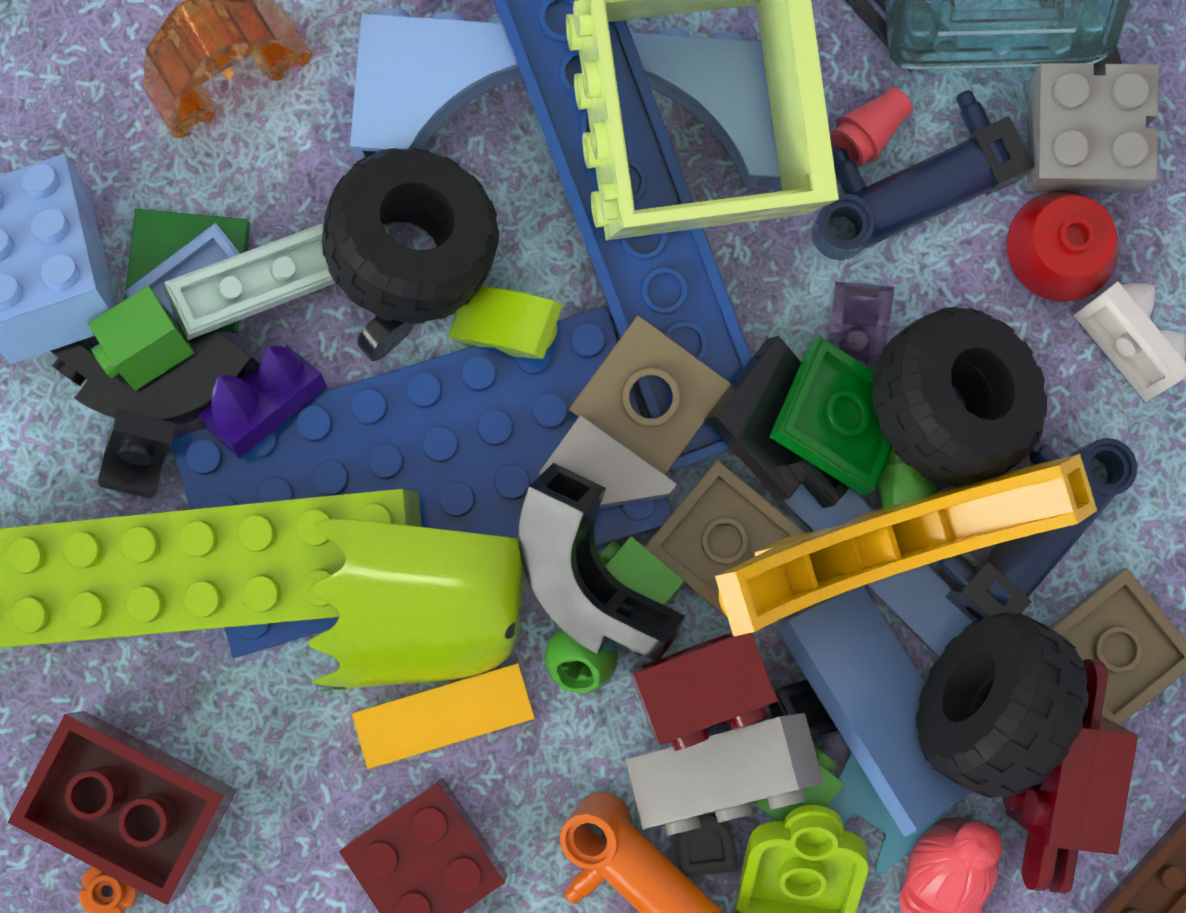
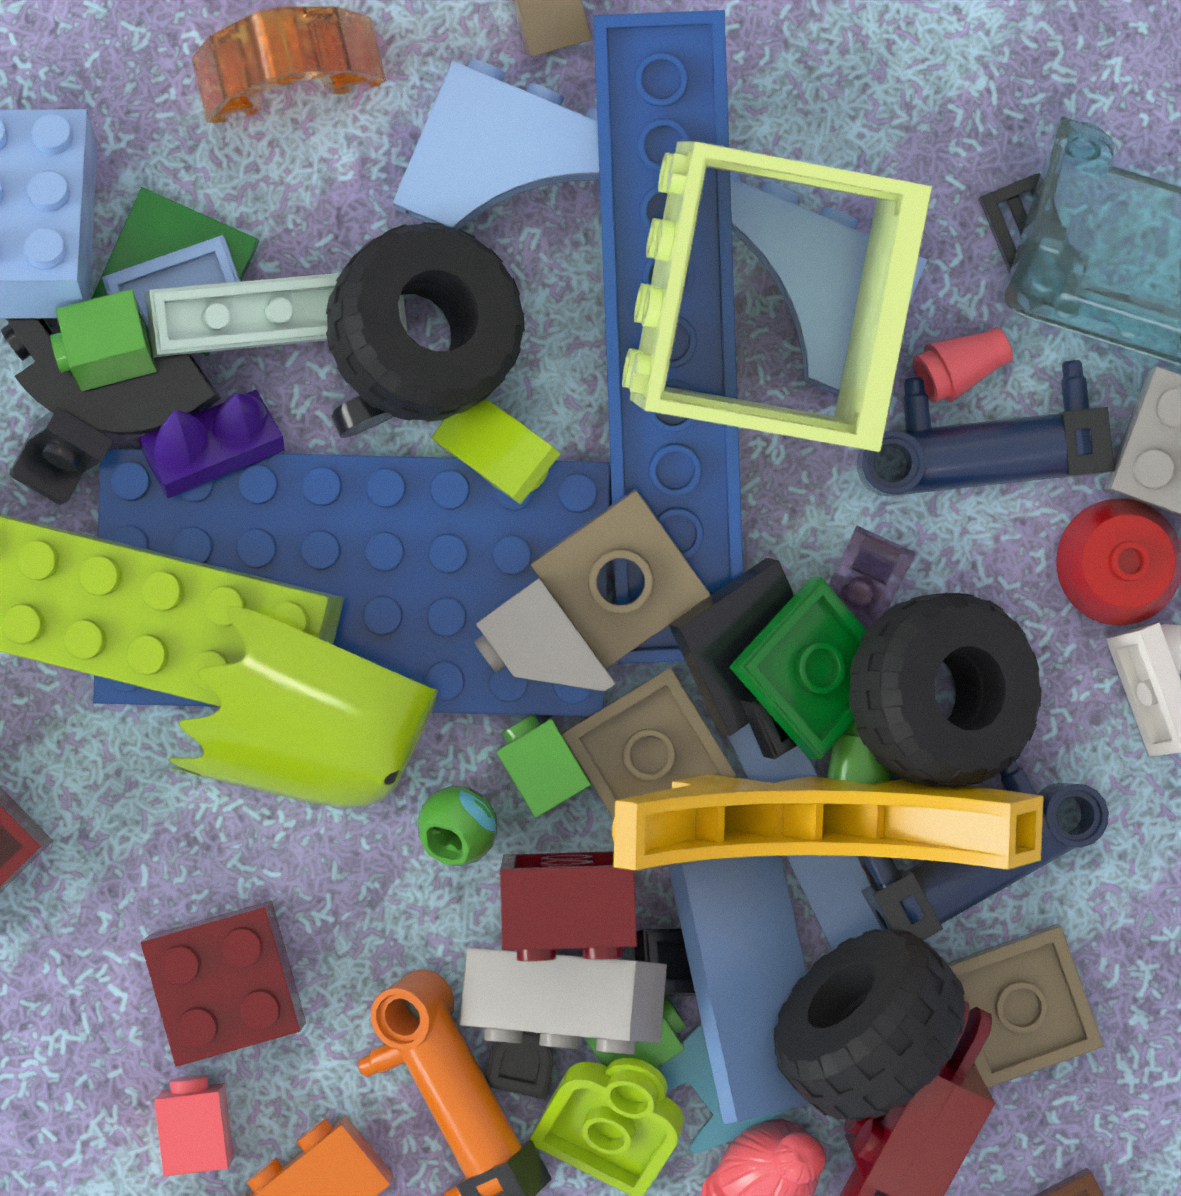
camera: 25 degrees right, 5 degrees up
yellow tile [352,663,535,769] -> none
arch [518,463,685,662] -> none

